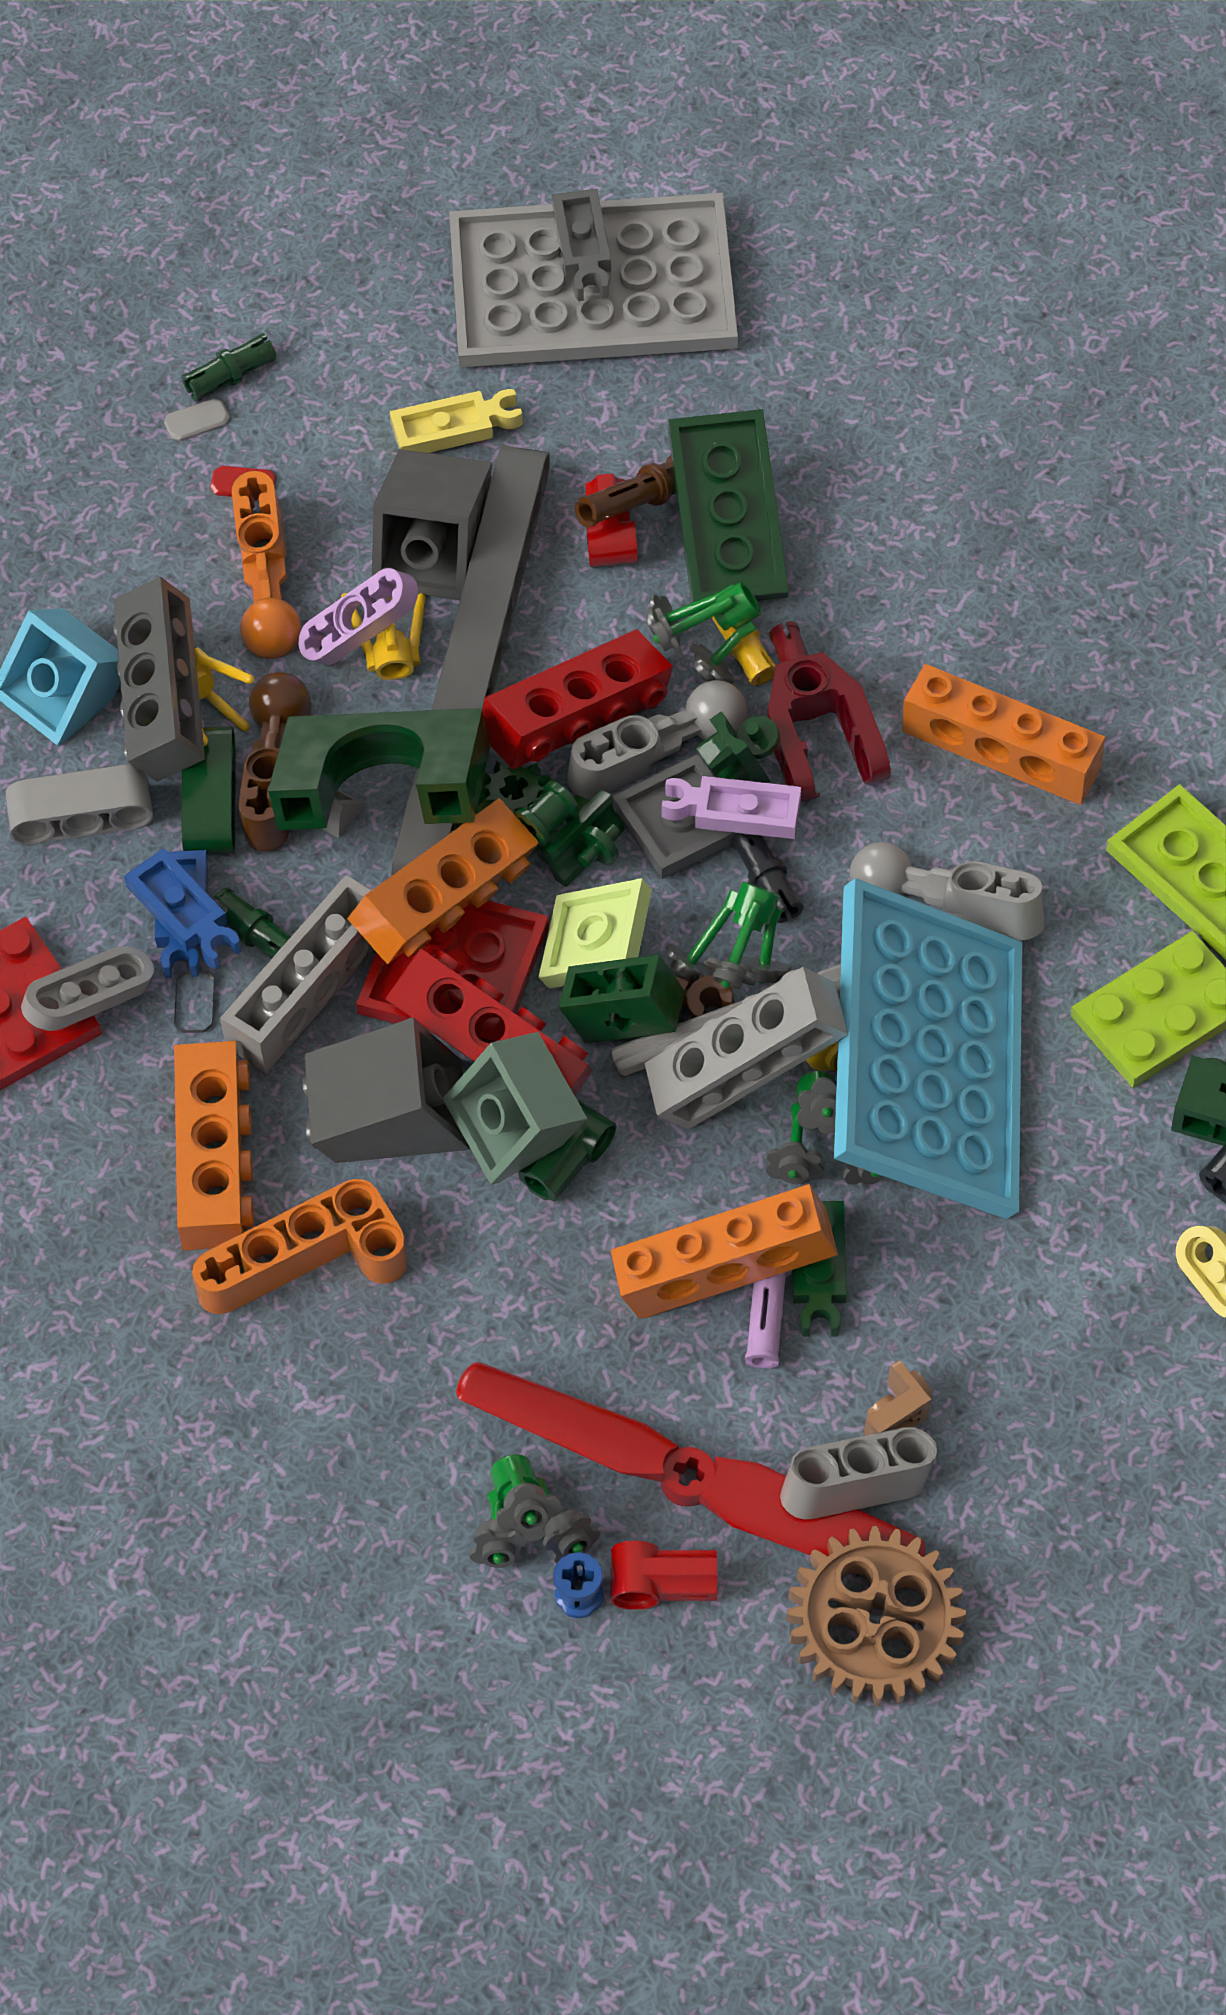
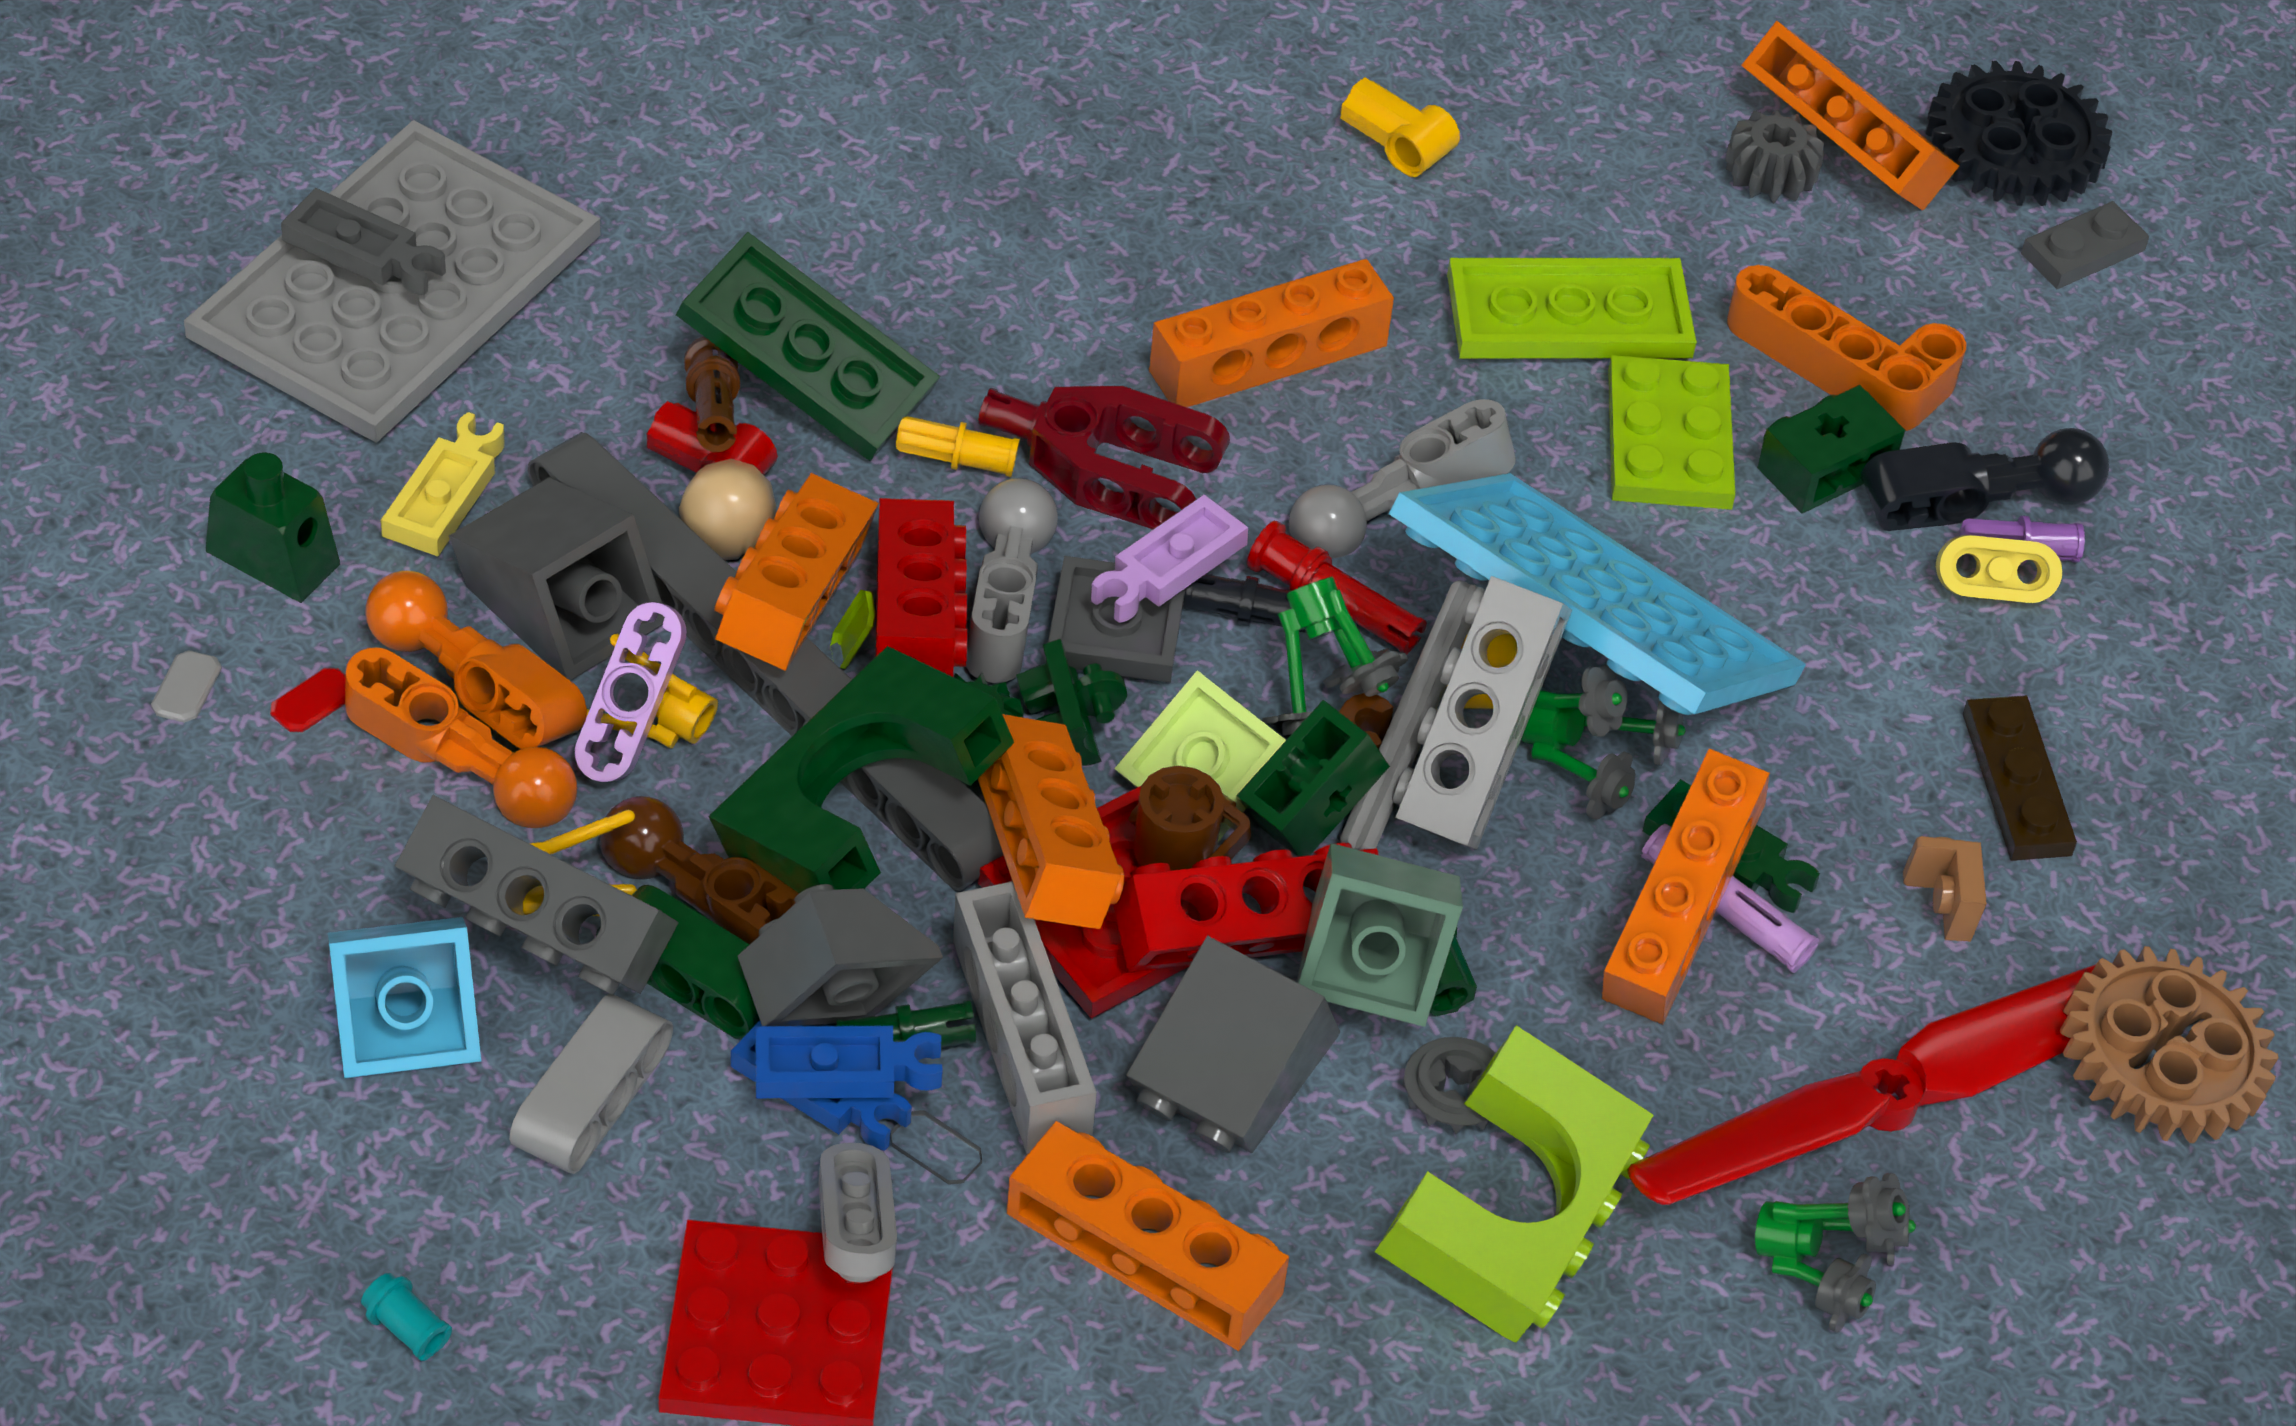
camera: 60 degrees left, 10 degrees down
dark green pin [181,333,277,402] -> none
orange beam [192,1179,407,1314] -> none
dark green bush [514,780,580,847] -> none
blue bush [553,1552,604,1619] -> none
red piece [610,1540,717,1610] -> none
green plant [646,581,761,684] -> none
dark green hips [695,711,780,783] -> none
light grey beam [780,1427,937,1519] -> none
none -> dark green torso [205,452,340,603]
none -> orange beam [365,571,587,749]
none -> tan hair [679,459,776,560]
none -> orange brick [714,473,879,671]
none -> dark grey slope [738,884,943,1026]
none -> reddish brown piece [1129,765,1251,871]
none -> red pin [1246,520,1427,655]
none -> lime arch [1374,1025,1654,1343]
none -> dark grey gear [1403,1037,1496,1134]
none -> dark brown plate [1963,695,2077,861]

